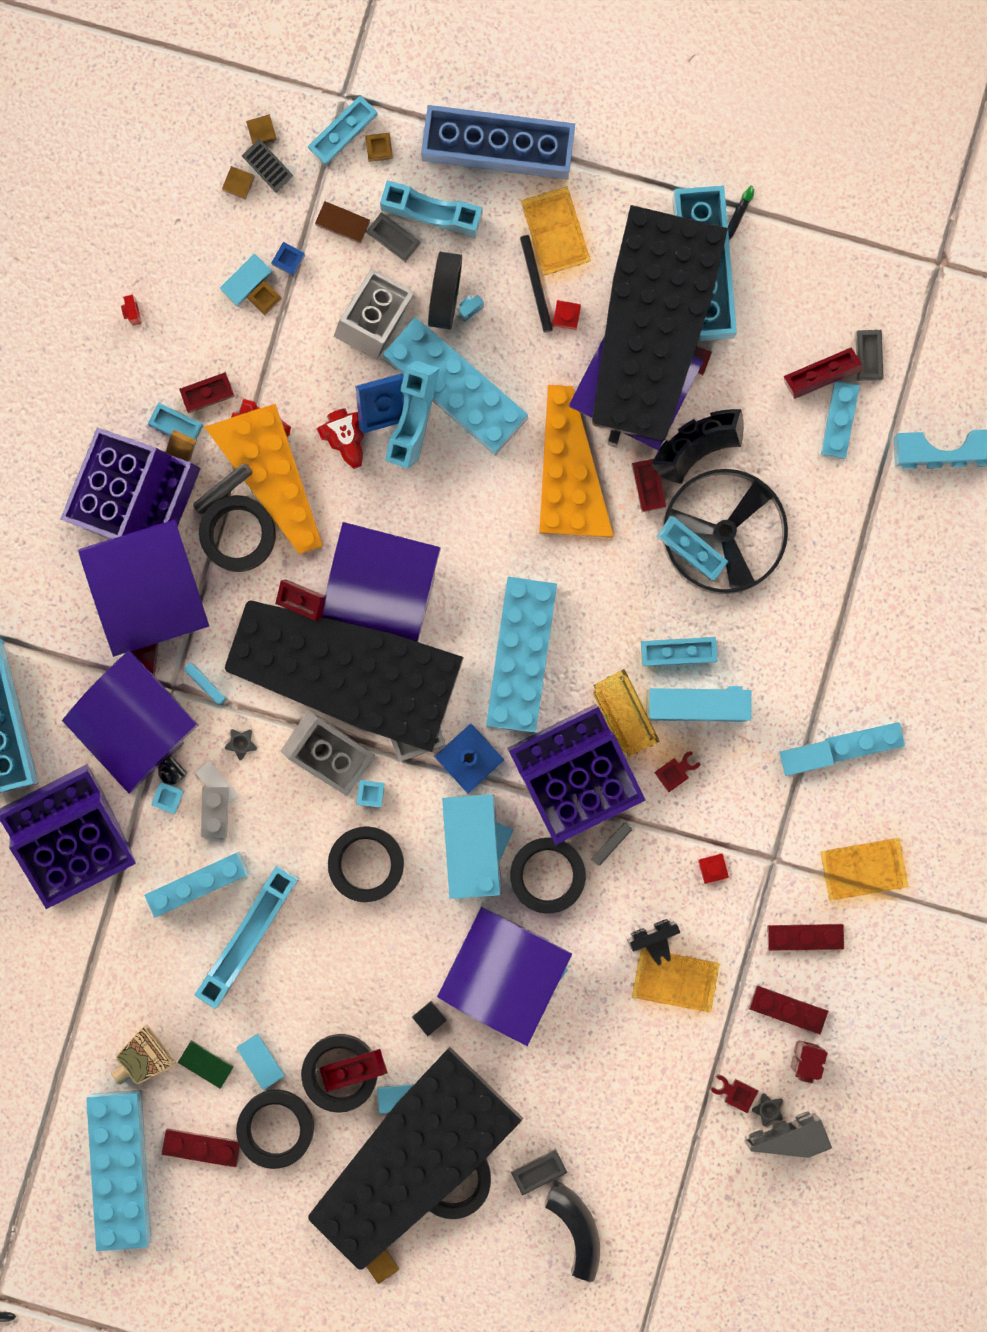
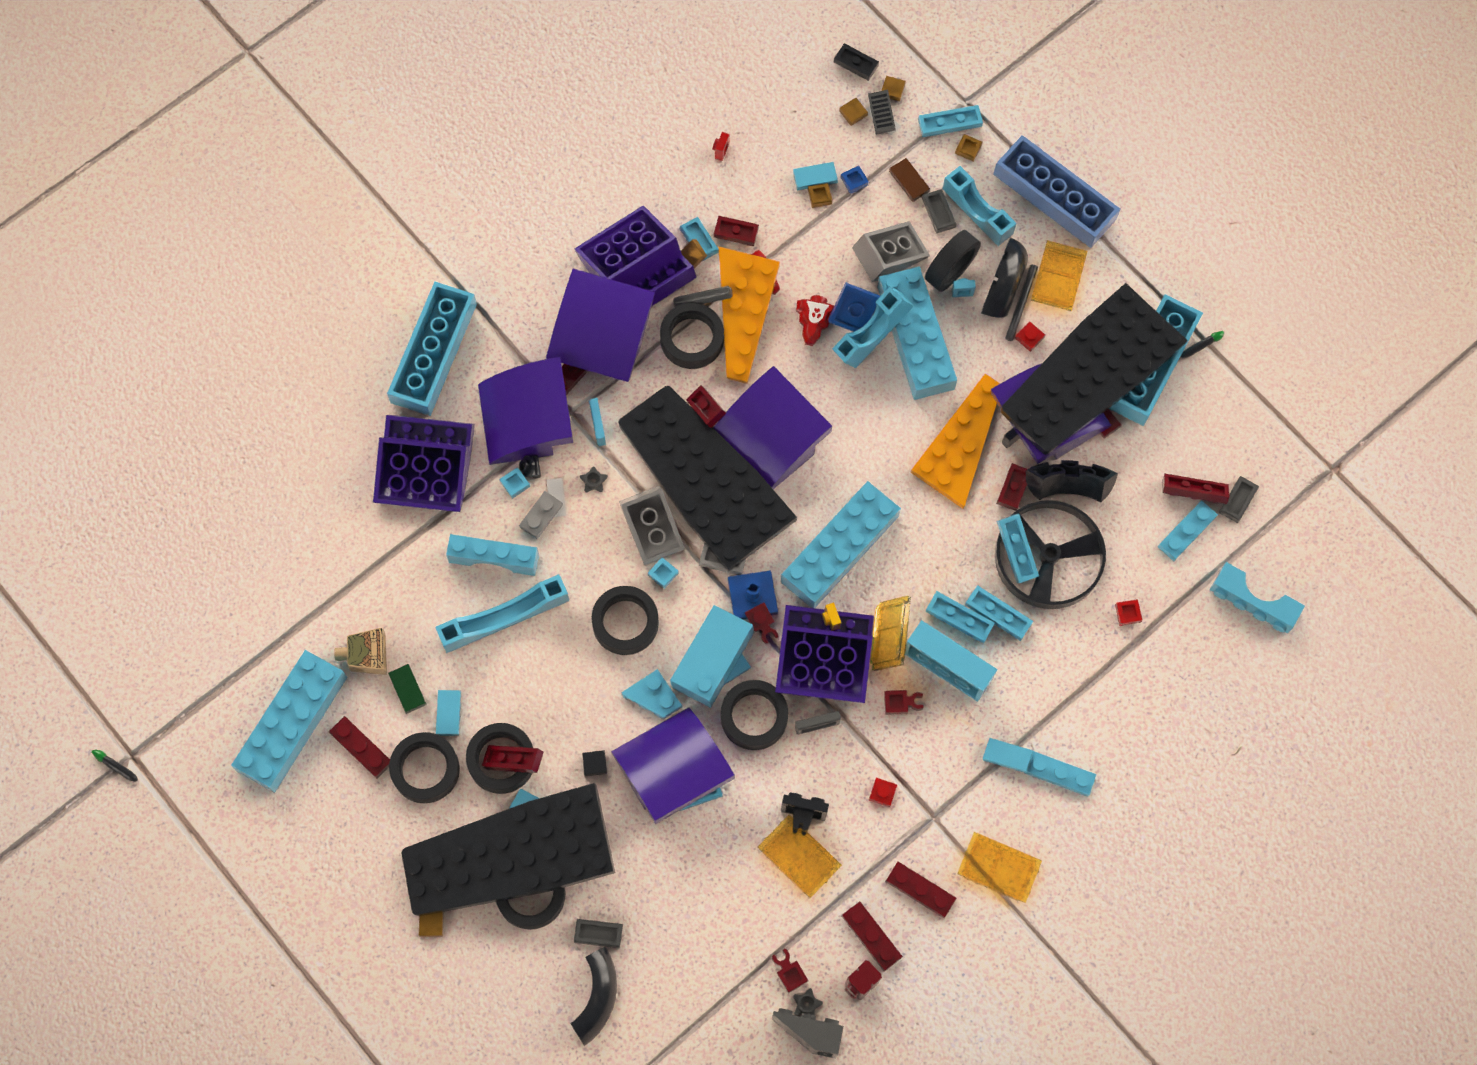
camera: 30 degrees right, 15 degrees down
none -> medium azure wing [621,669,682,720]
none -> dark red plate [744,602,778,644]
none -> yellow plate [822,602,841,631]
none -> black plate [833,43,879,81]
none -> medium azure plate [965,585,1033,641]
none -> black brick [981,238,1028,318]
none -> red plate [1115,599,1142,626]

